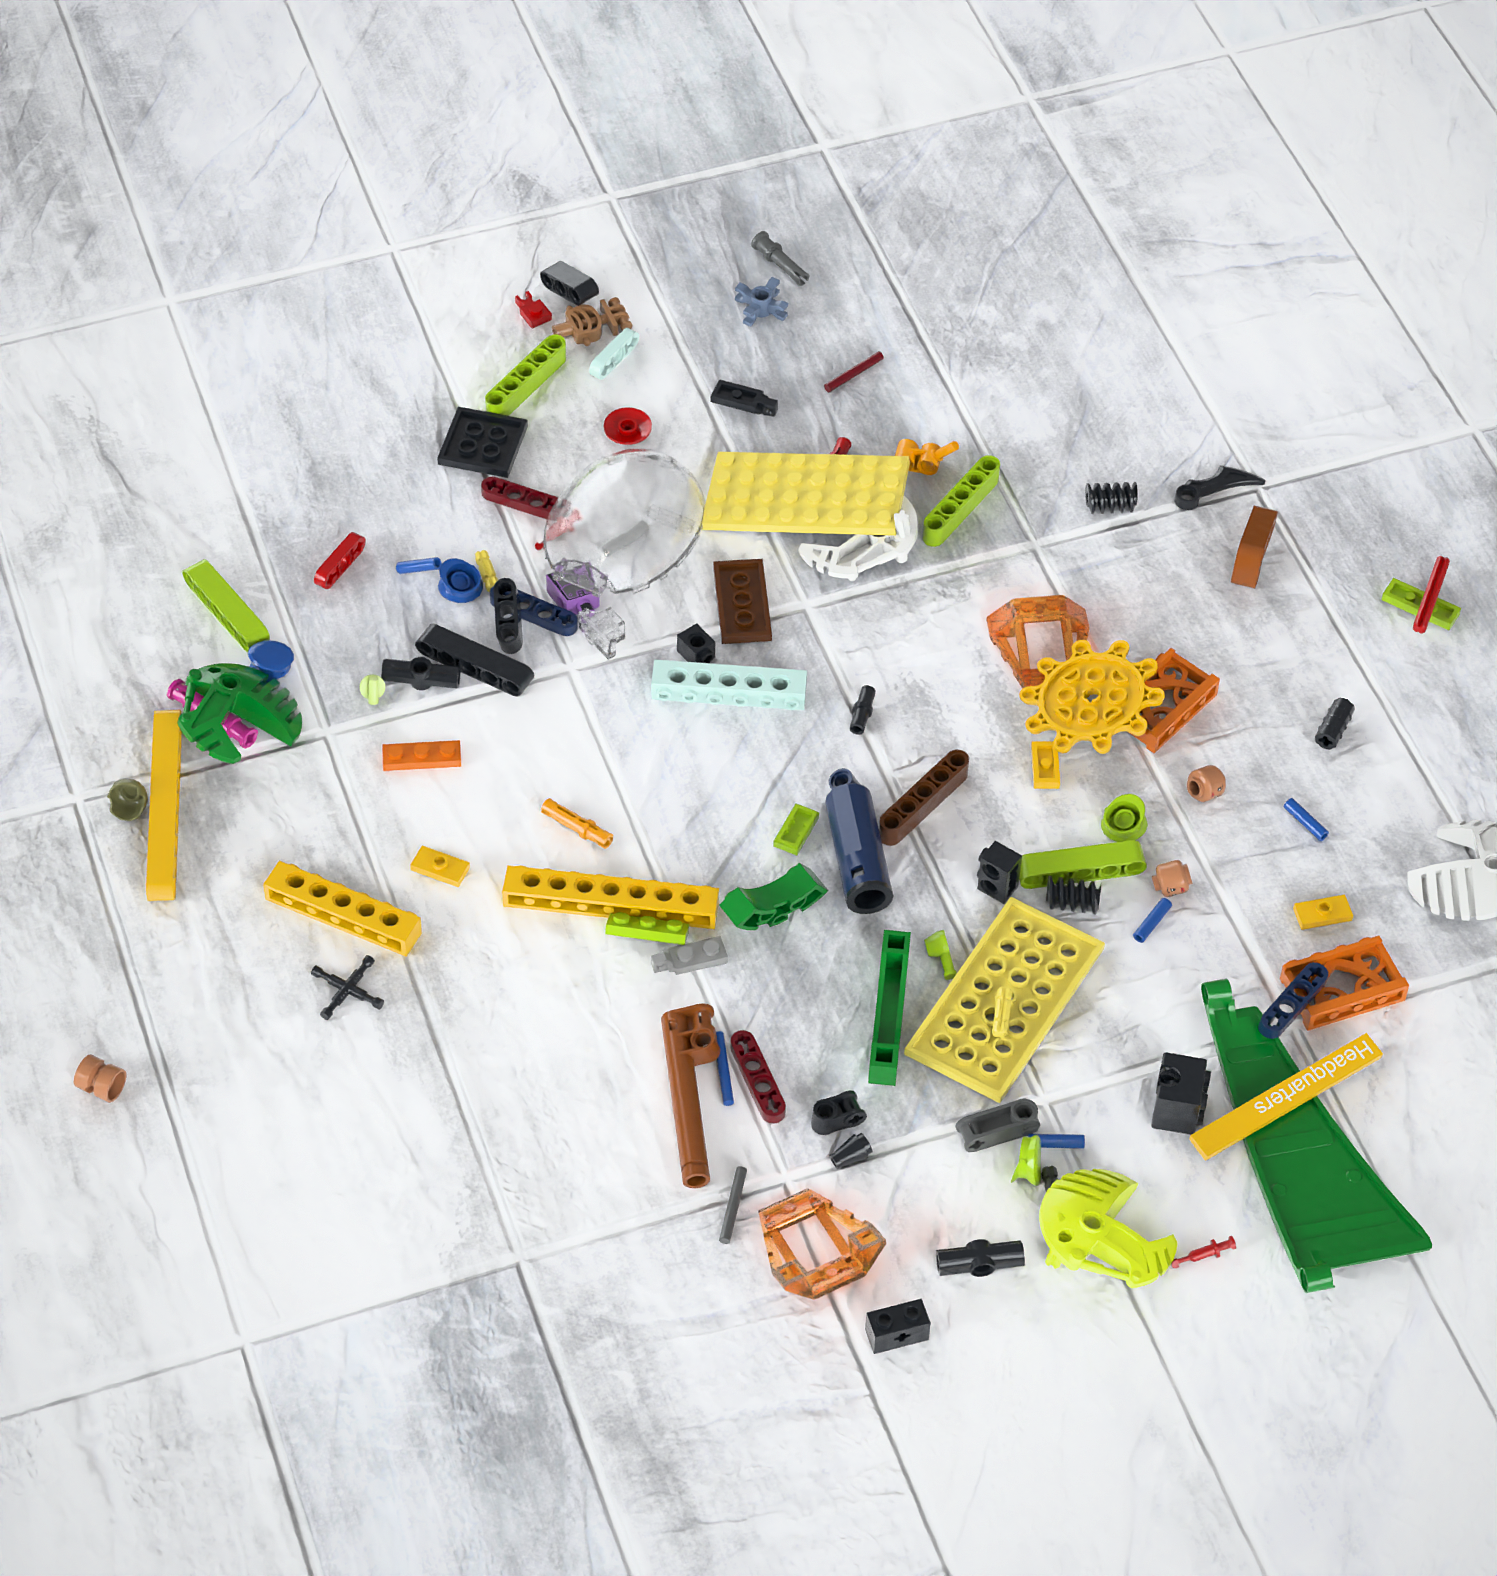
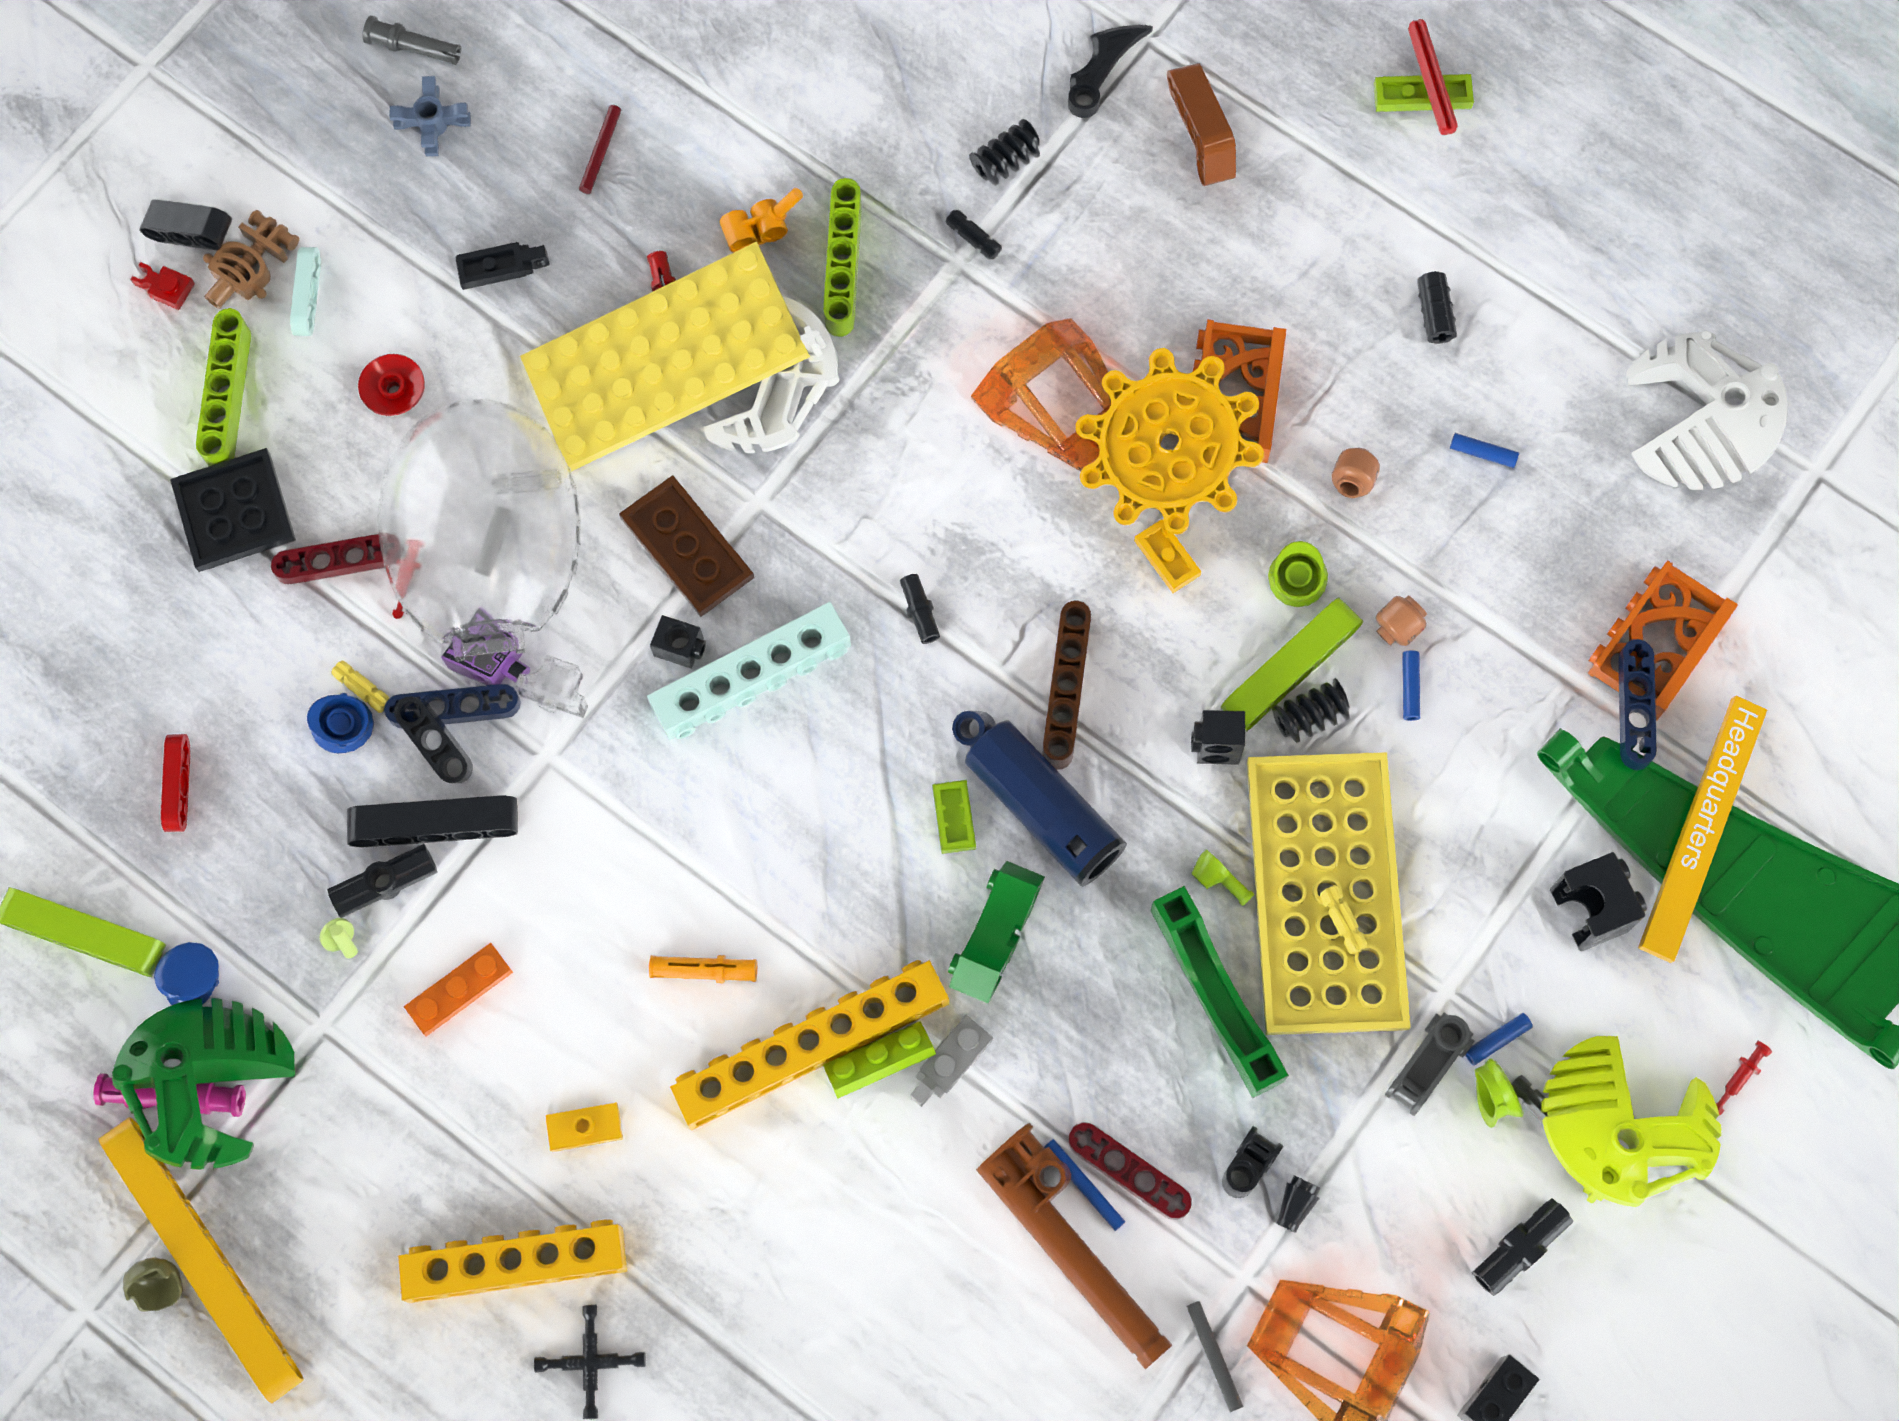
camera: 30 degrees left, 20 degrees up
piece [396,557,442,574] -> none
yellow plate [1293,894,1353,930] -> none
none -> black axle [946,210,1002,260]

